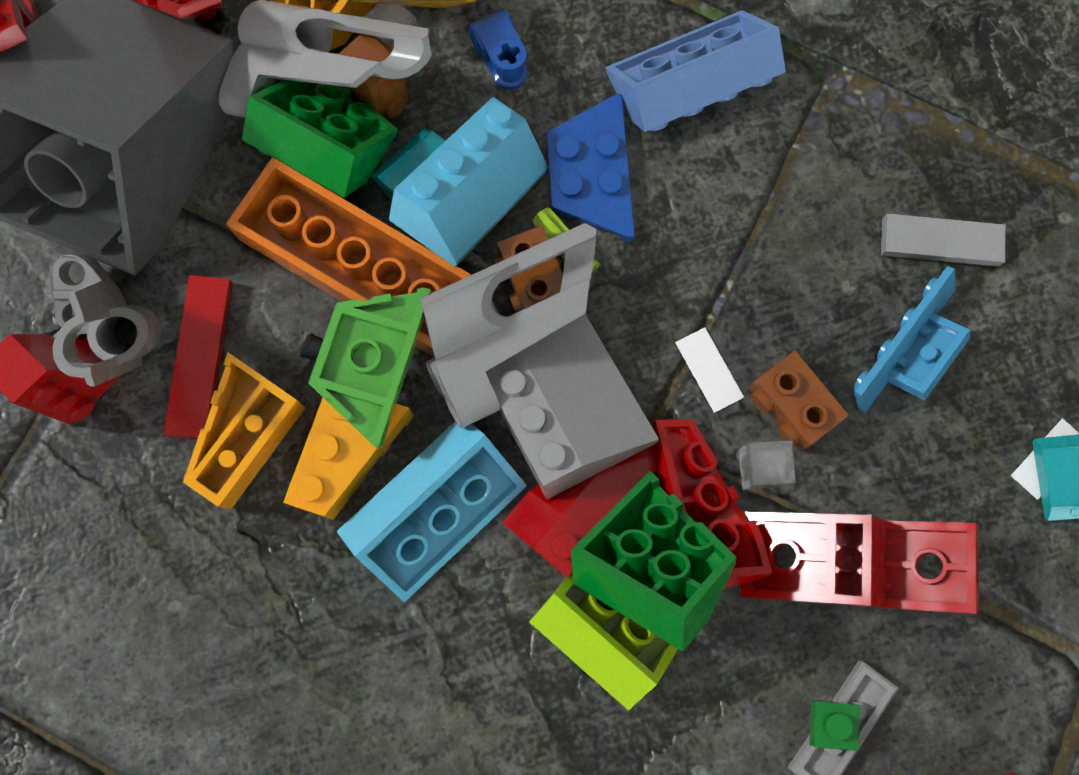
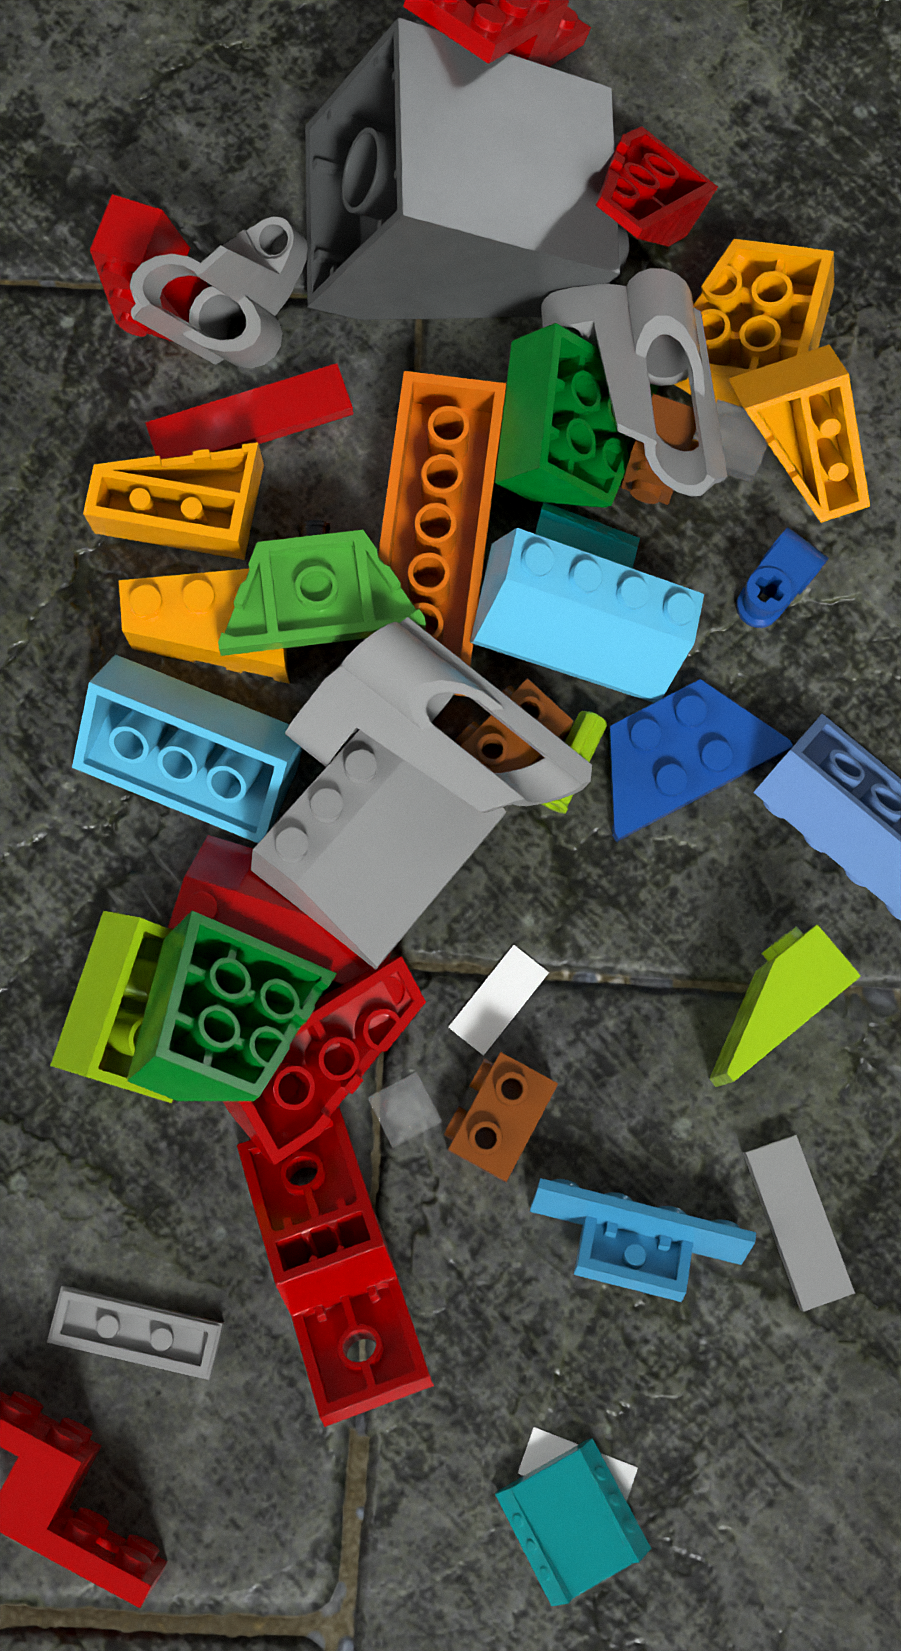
camera: 65 degrees right, 0 degrees up
green plate [809,700,860,751] -> none
none -> lime slope [709,924,861,1087]

